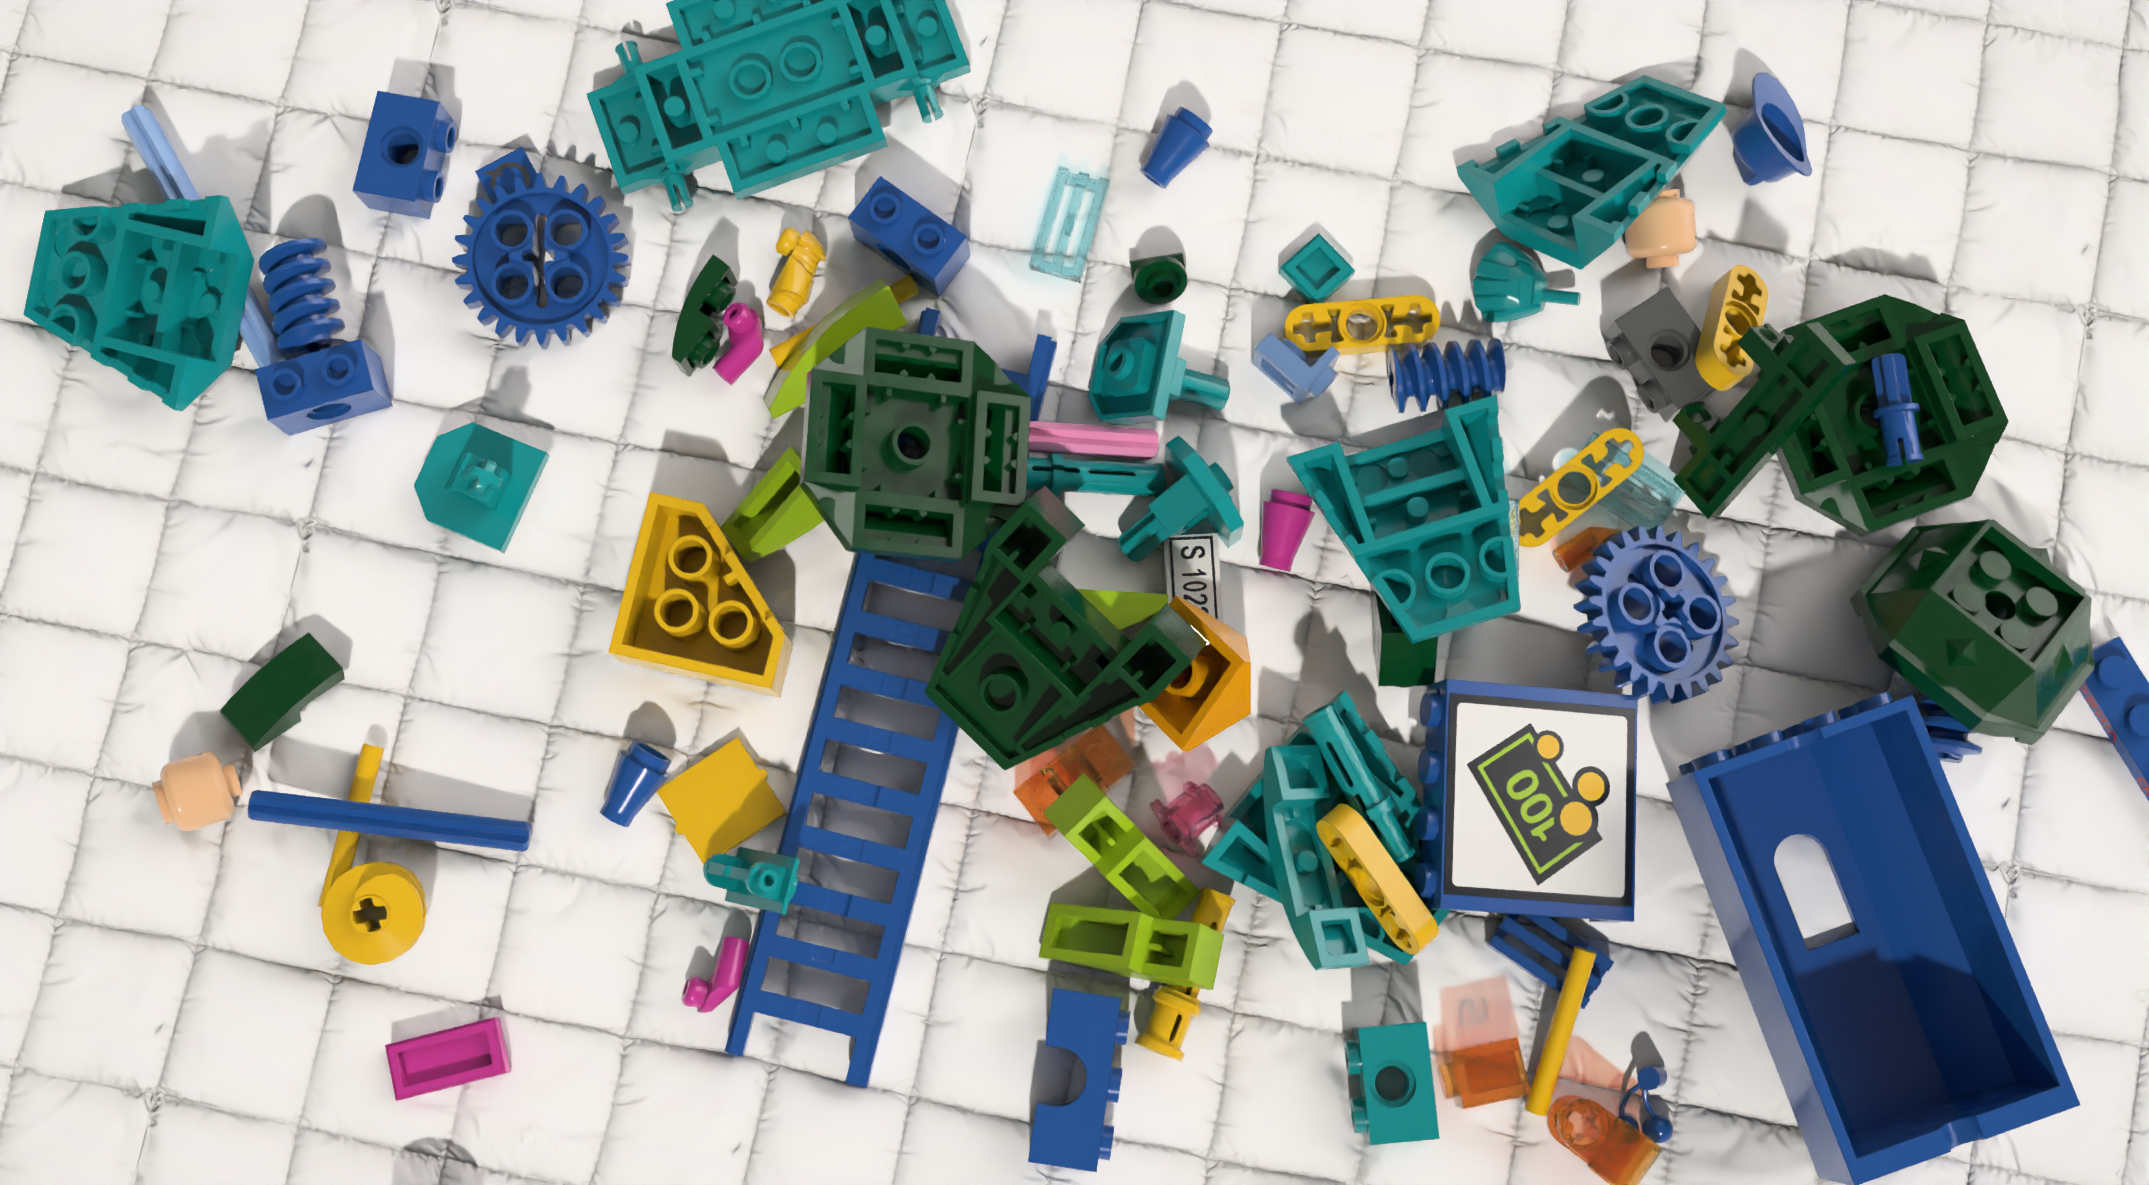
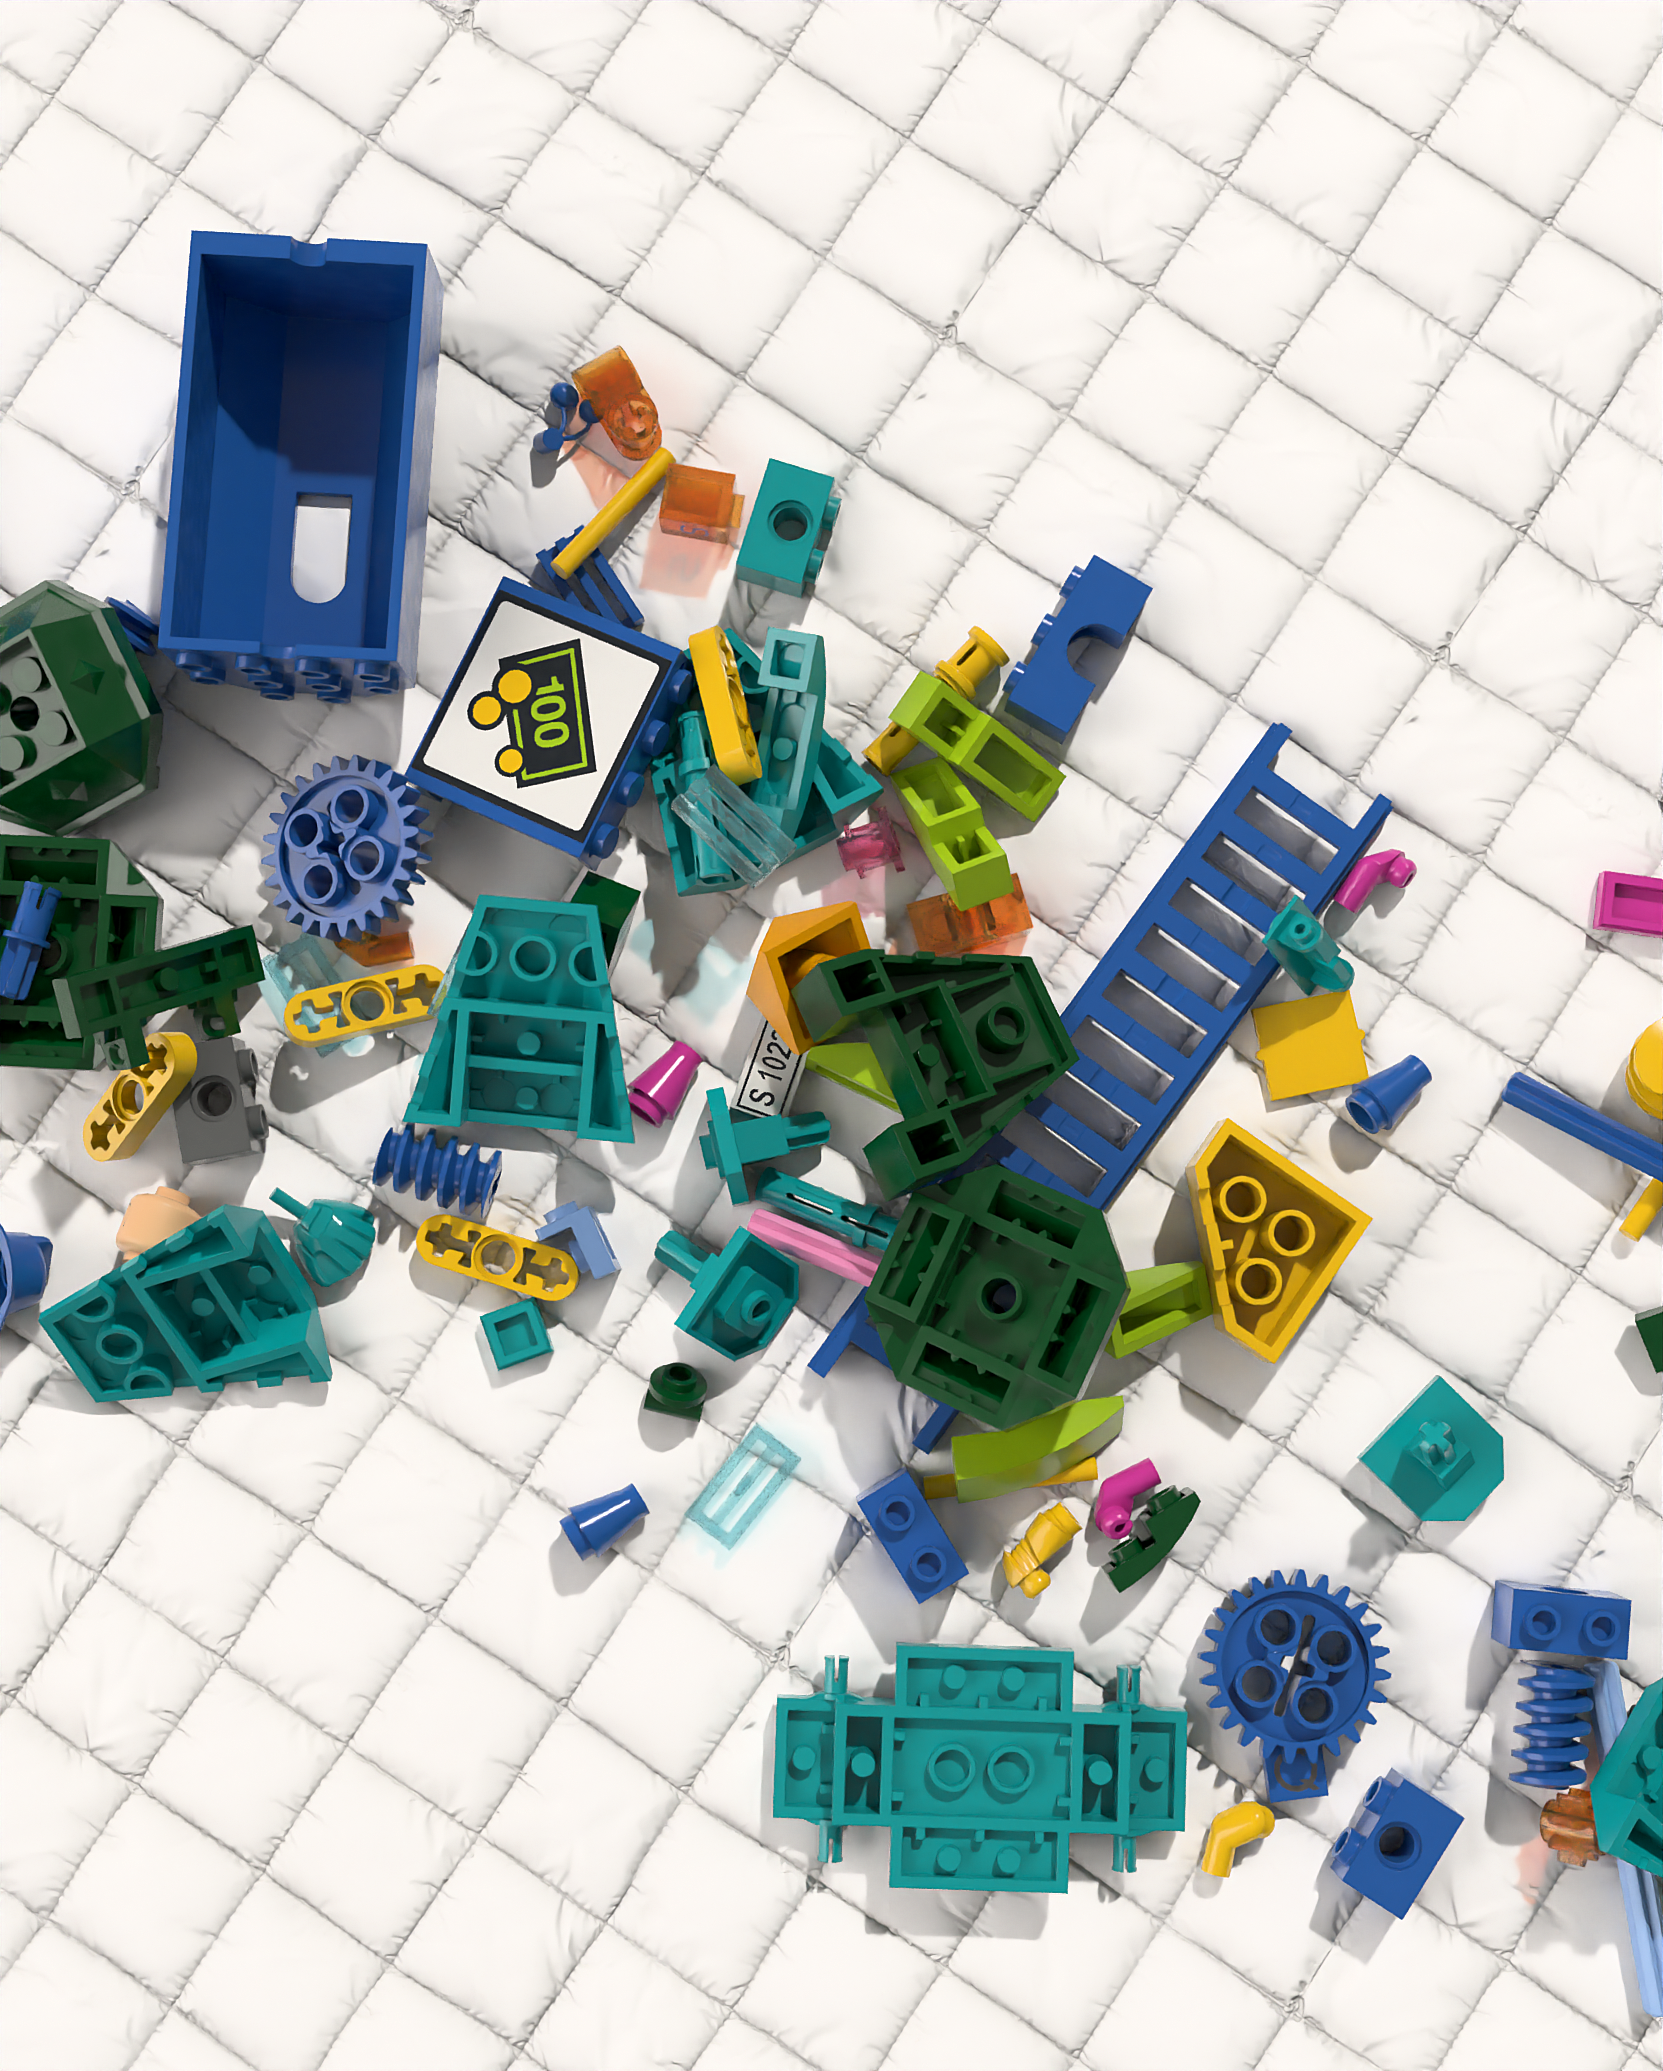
camera: 165 degrees left, 5 degrees up
none -> clear light blue tile [671,764,797,889]
none -> yellow arm [1201,1801,1275,1878]
none -> clear orange gear [1540,1787,1607,1867]

